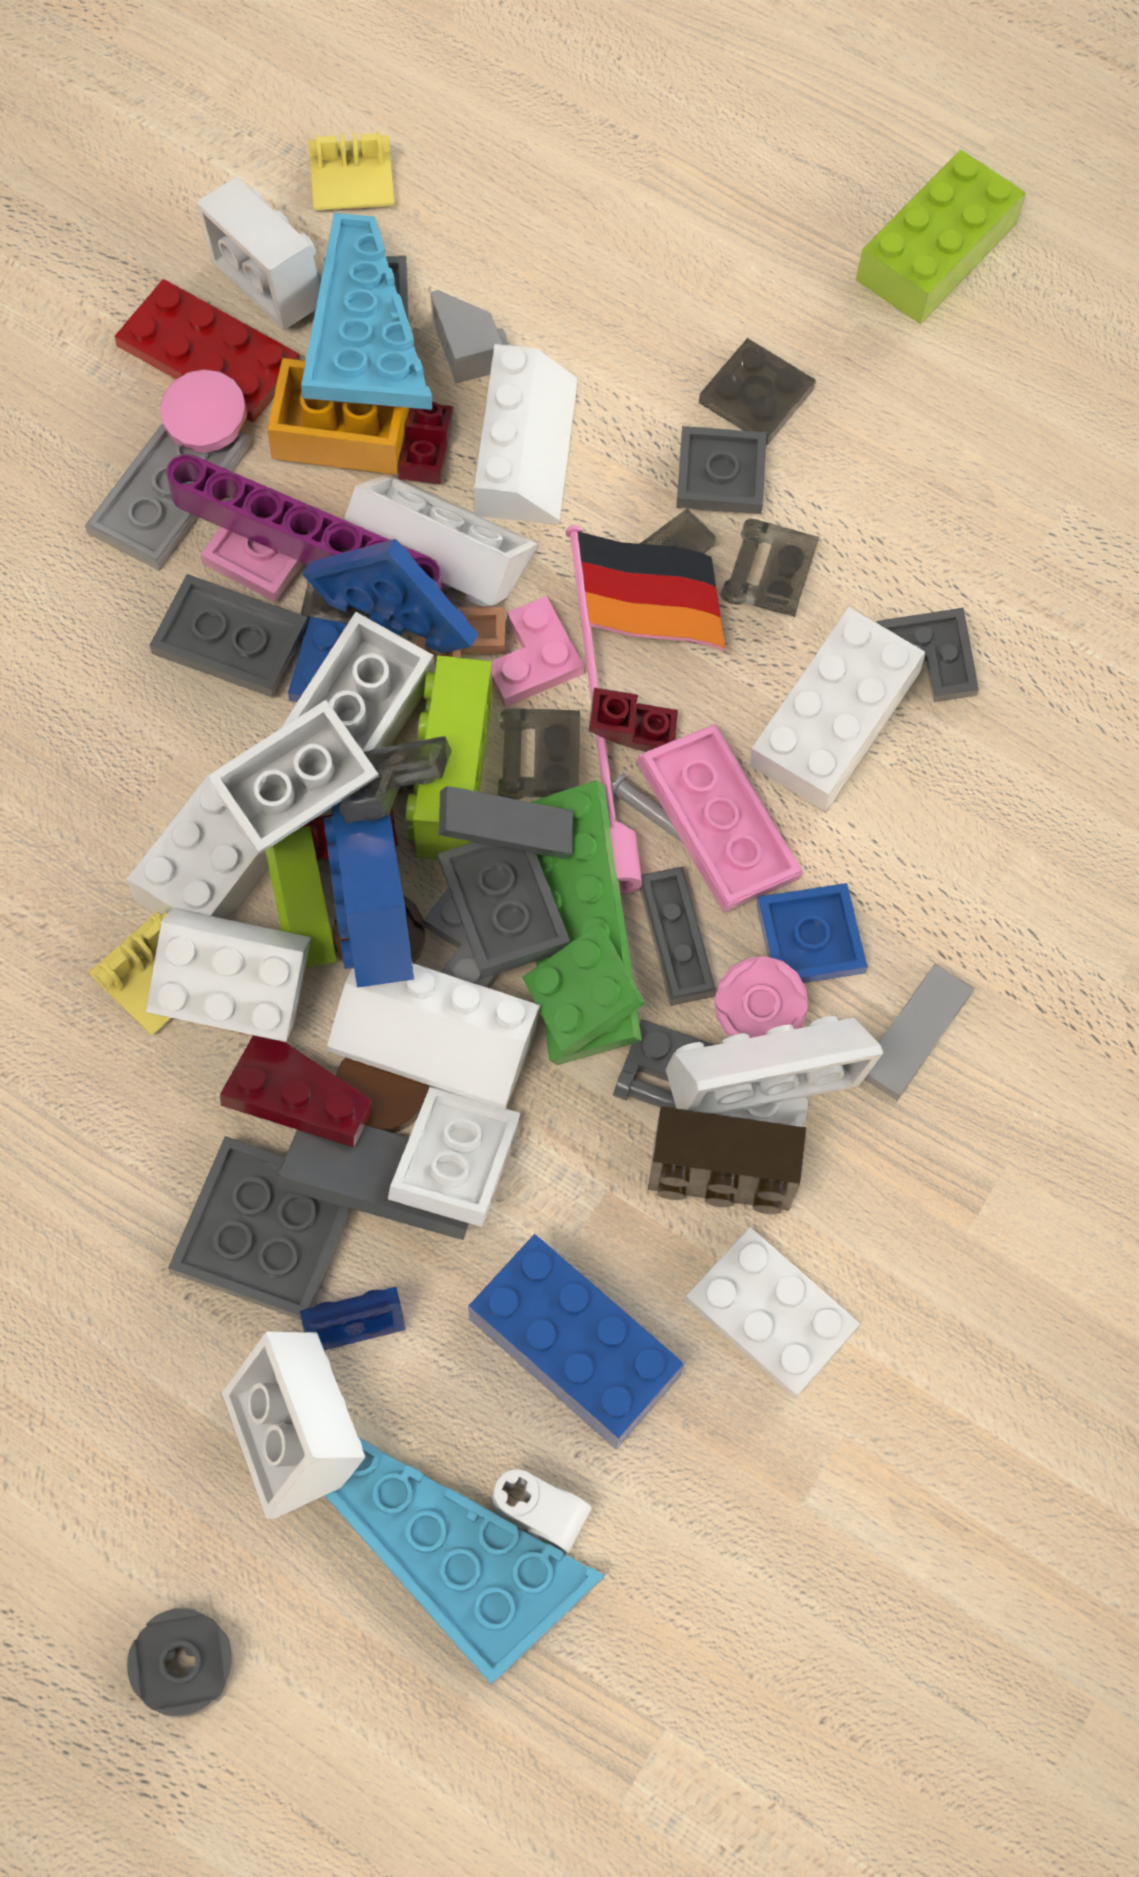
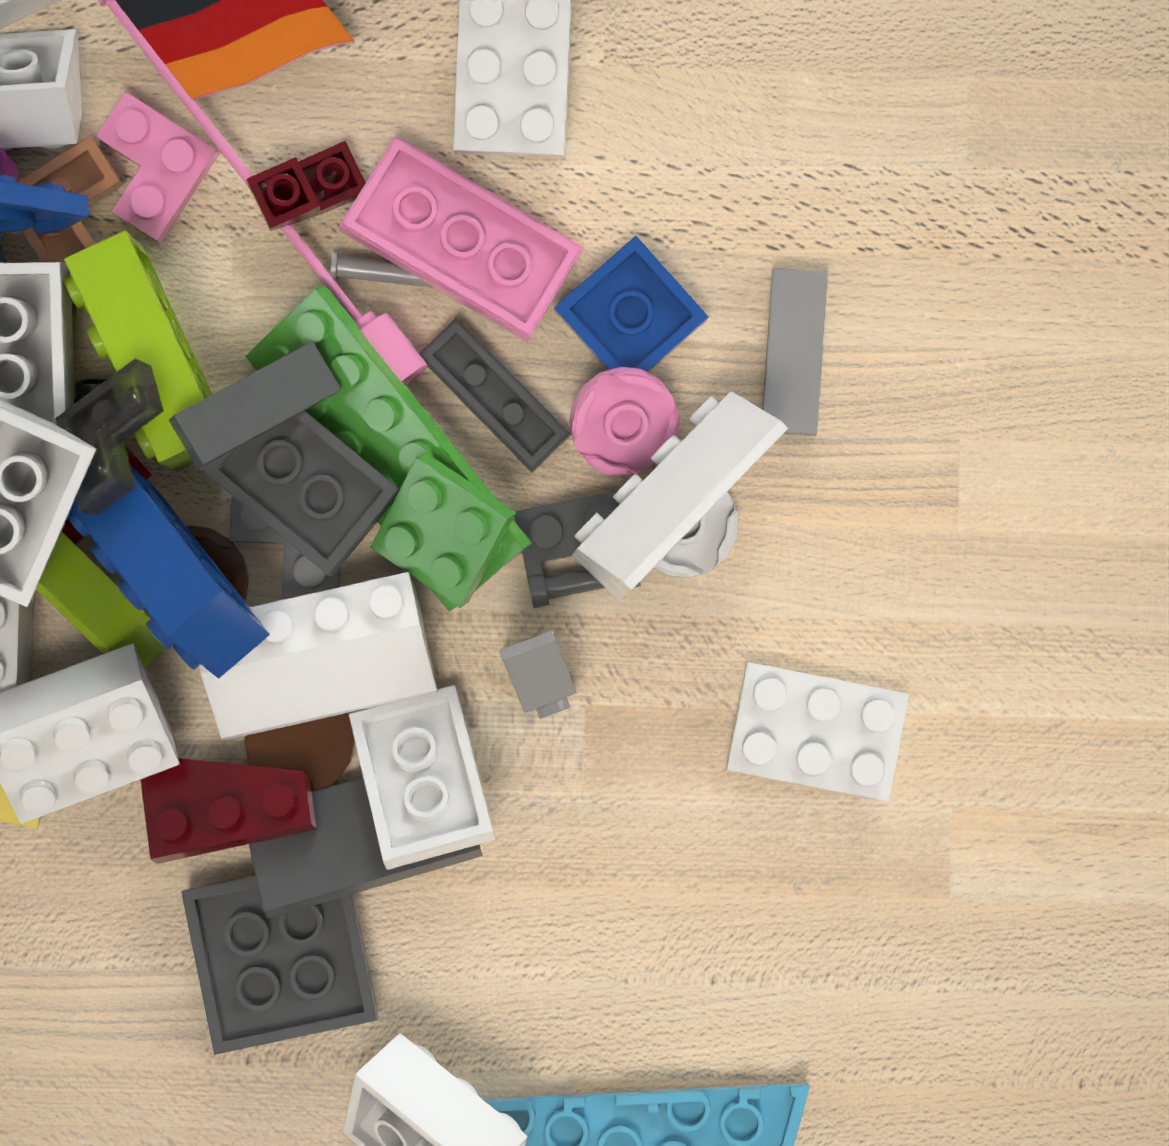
camera: 25 degrees left, 20 degrees up
clear blue plate [299,1287,406,1351] -> none
blue brick [468,1233,685,1450] -> none
white piece [492,1469,592,1554] -> none
clear smoke plate [497,708,580,800] -> none
dark brown brick [647,1106,807,1214] -> none
none -> light grey slope [499,630,577,719]

